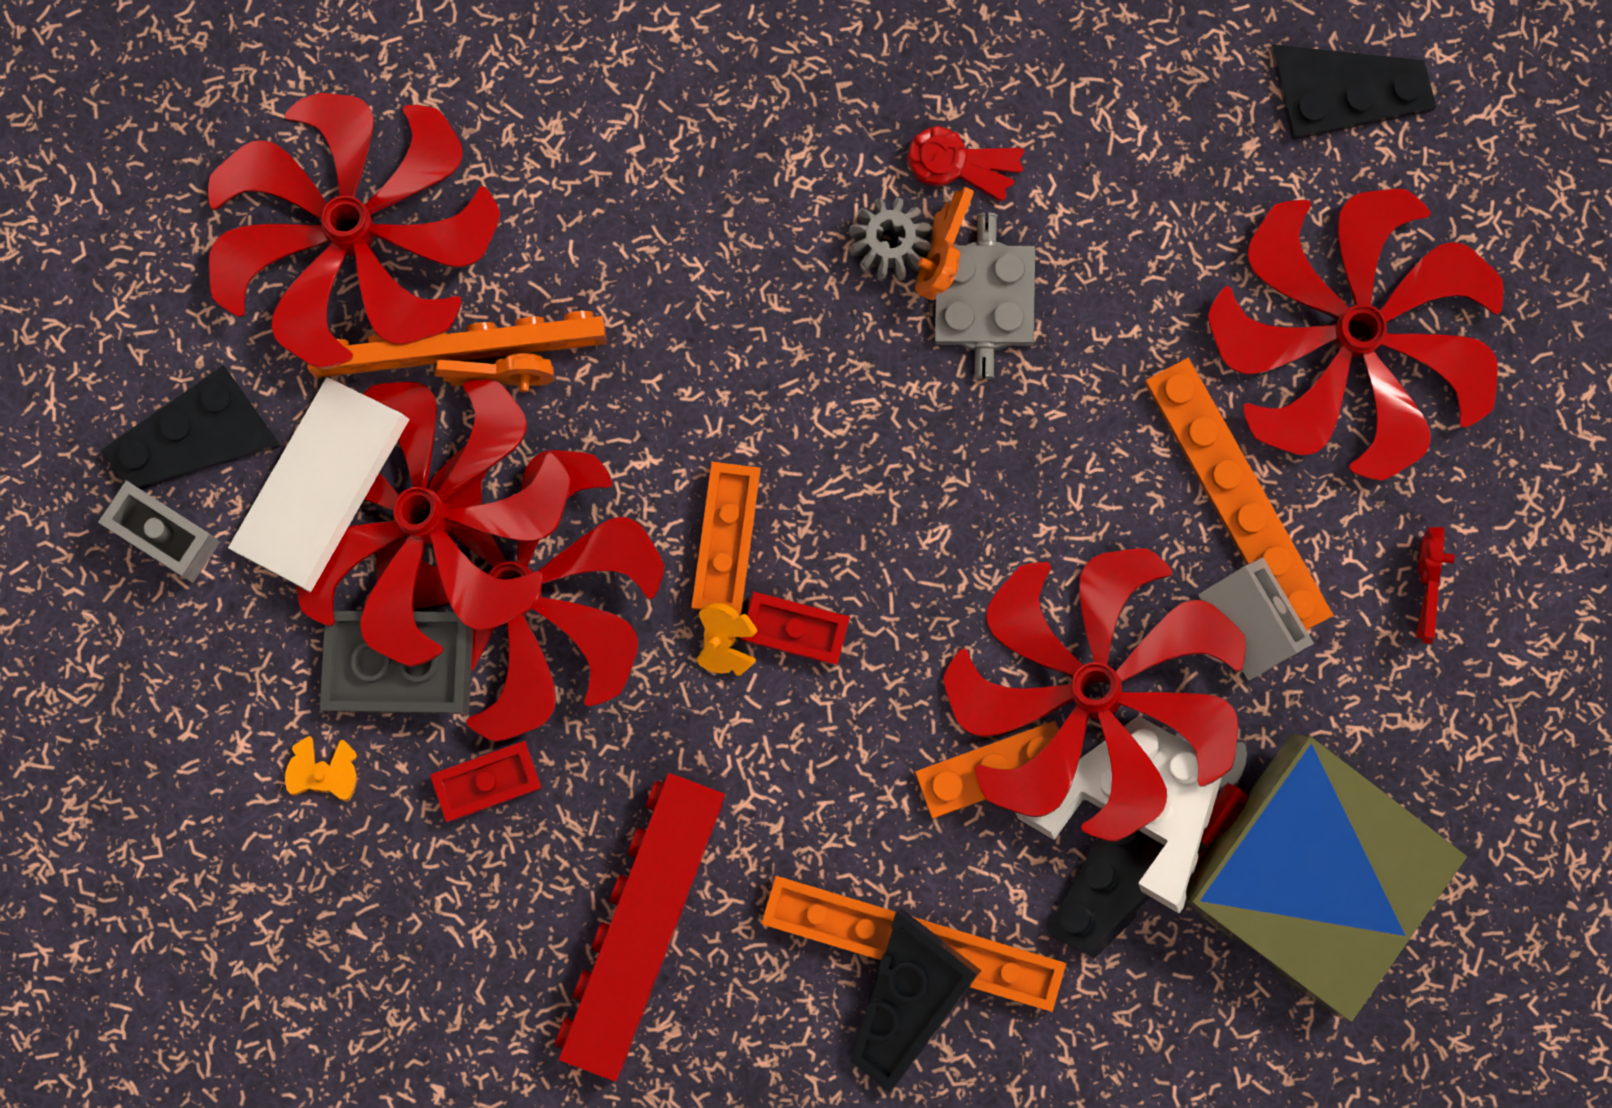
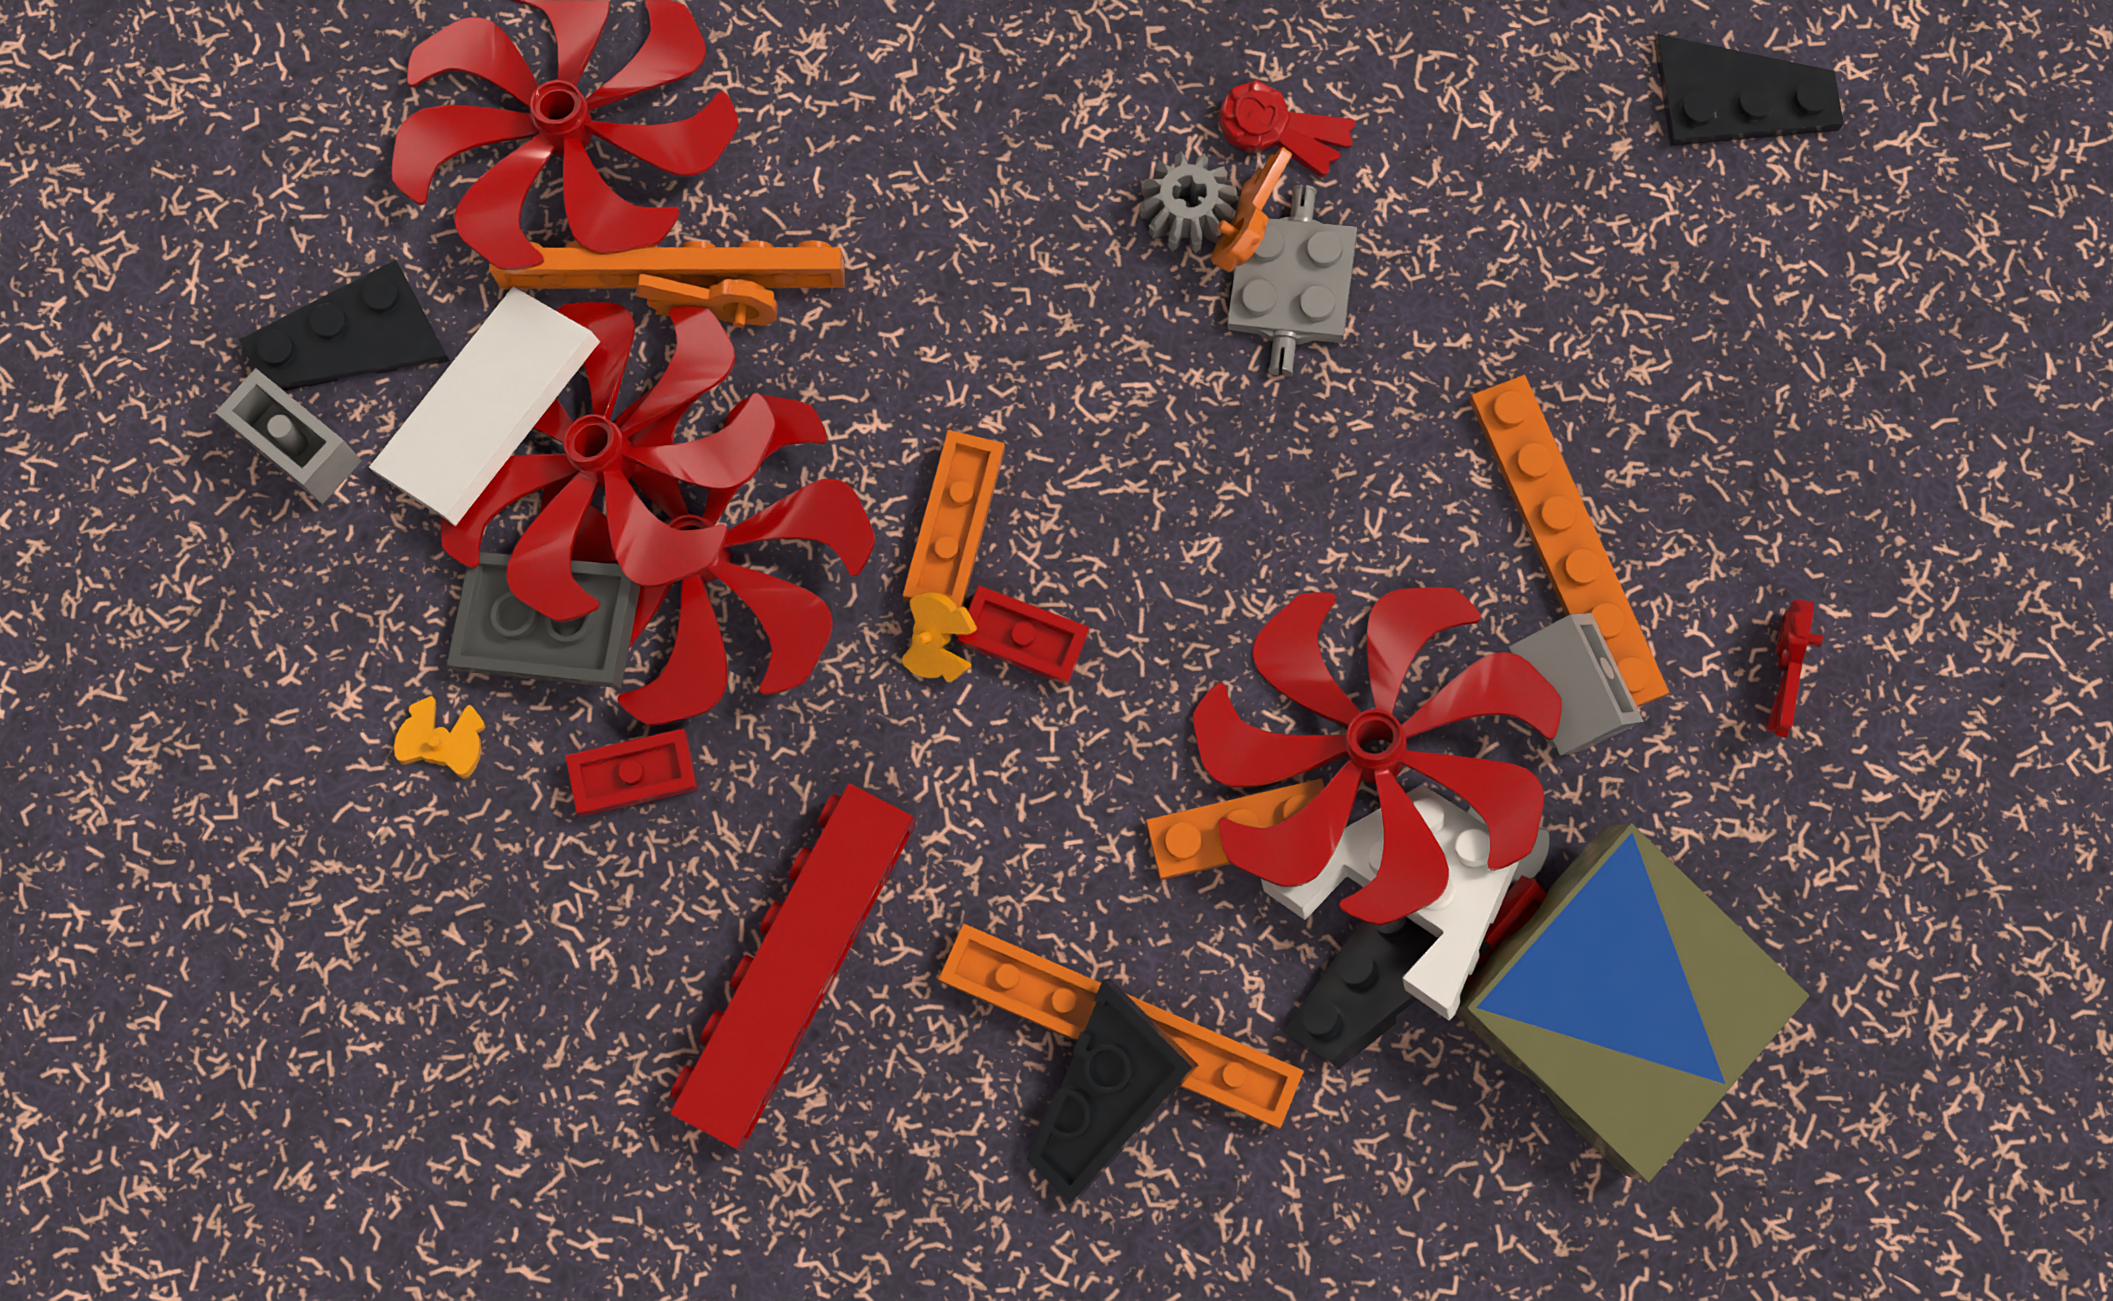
camera: 10 degrees right, 5 degrees down
red piece [1207,189,1504,481] -> none

